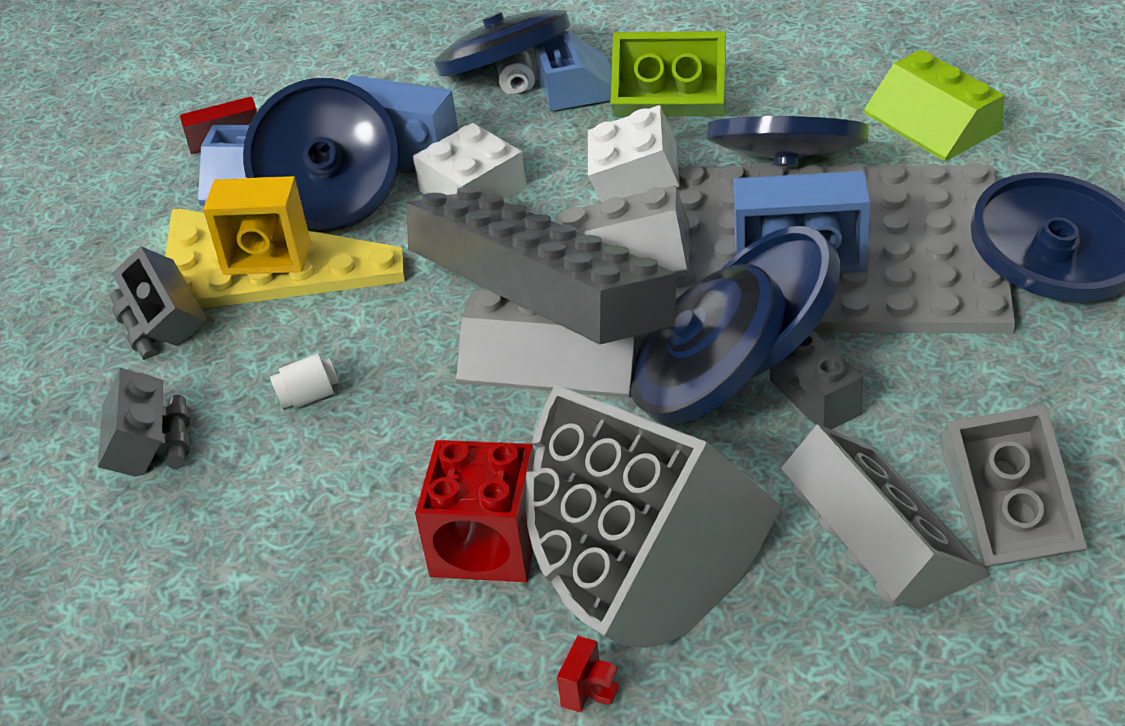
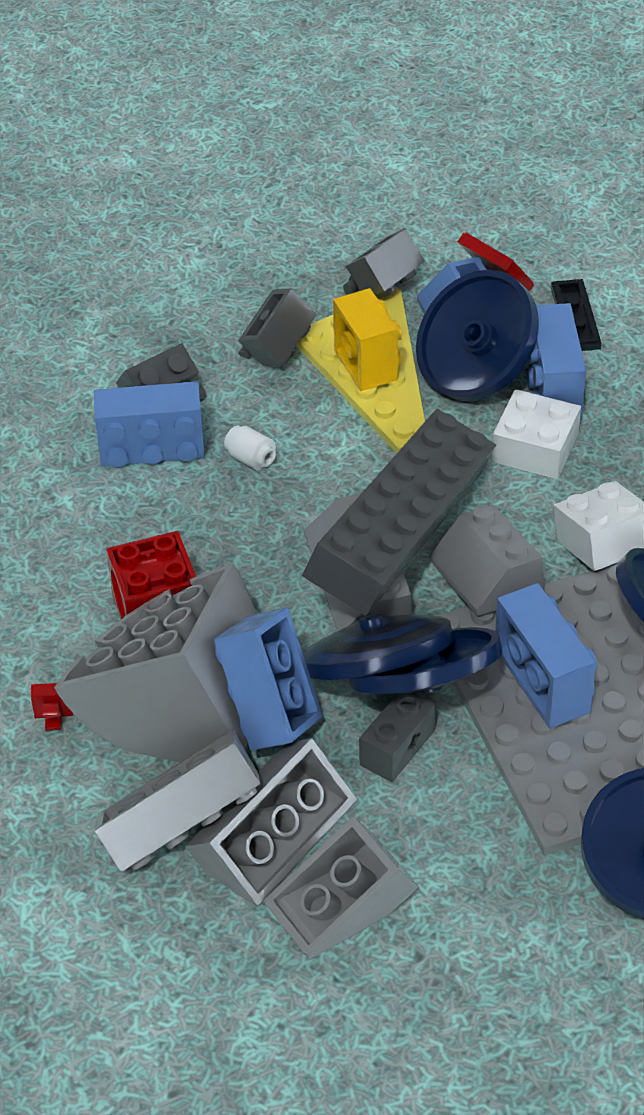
camera: 60 degrees right, 5 degrees up
none -> medium blue brick [94,381,205,467]
none -> light grey slope [95,729,261,872]
none -> medium blue brick [214,607,323,751]
none -> brick [343,228,425,299]

